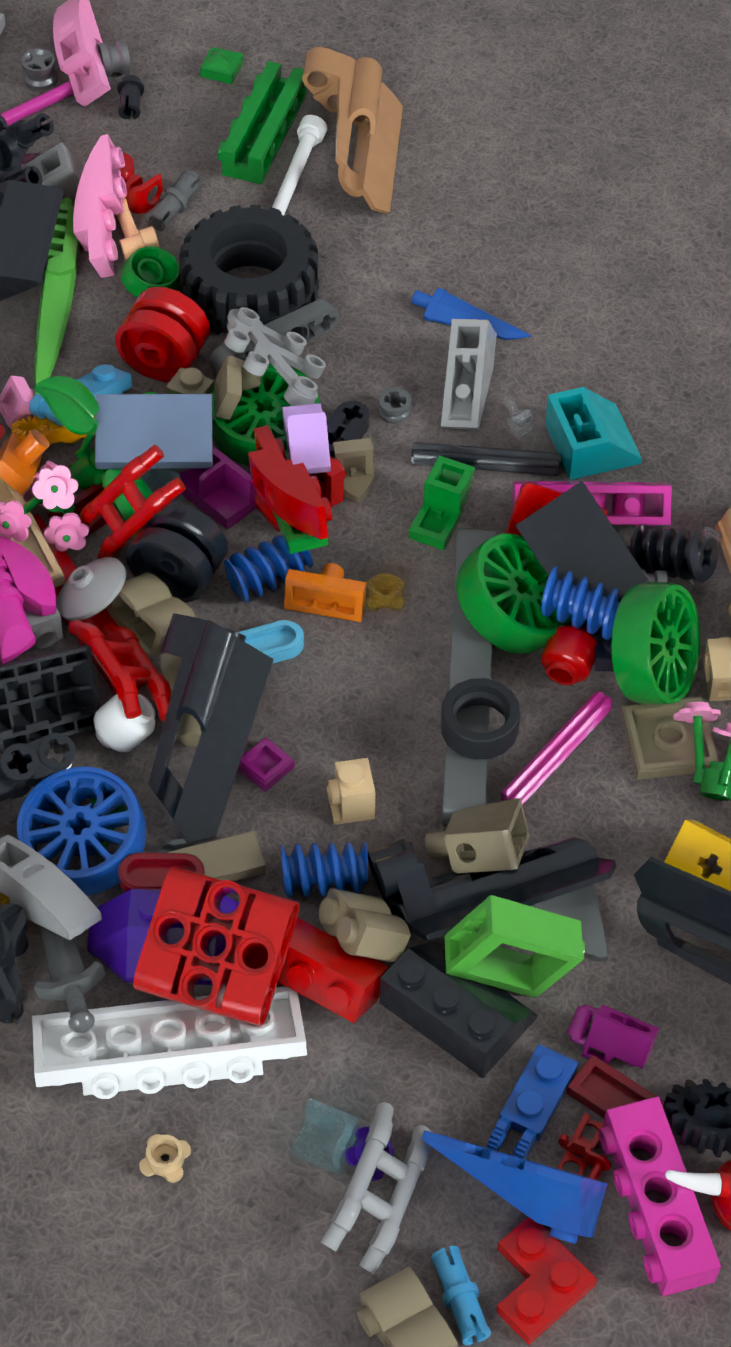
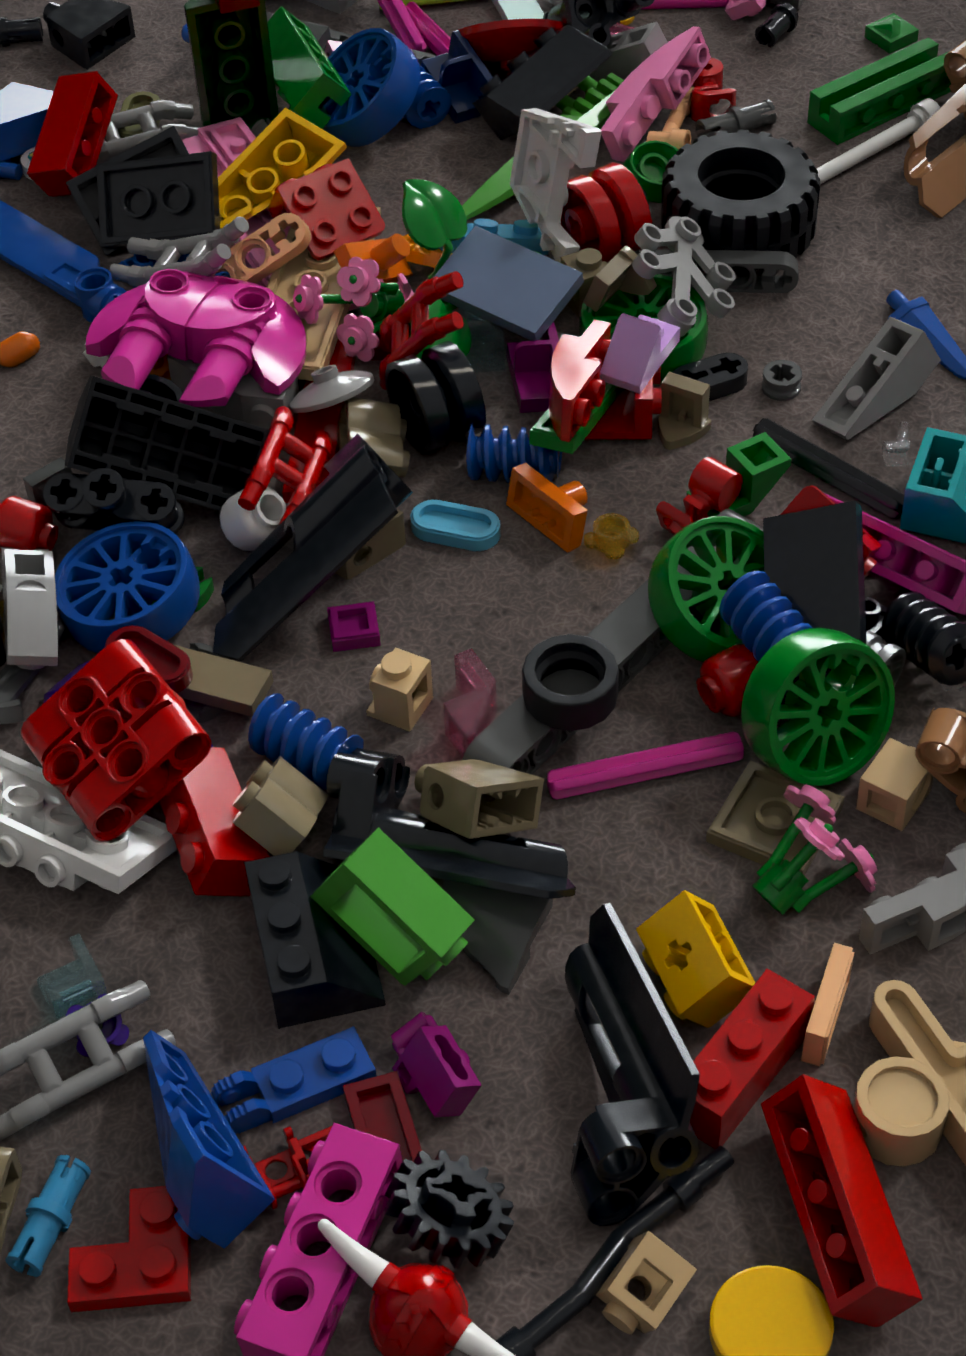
camera: 40 degrees right, 5 degrees down
none -> clear pink slope [443,648,497,758]
none -> white wing [510,108,602,263]
none -> red leg [656,456,743,535]

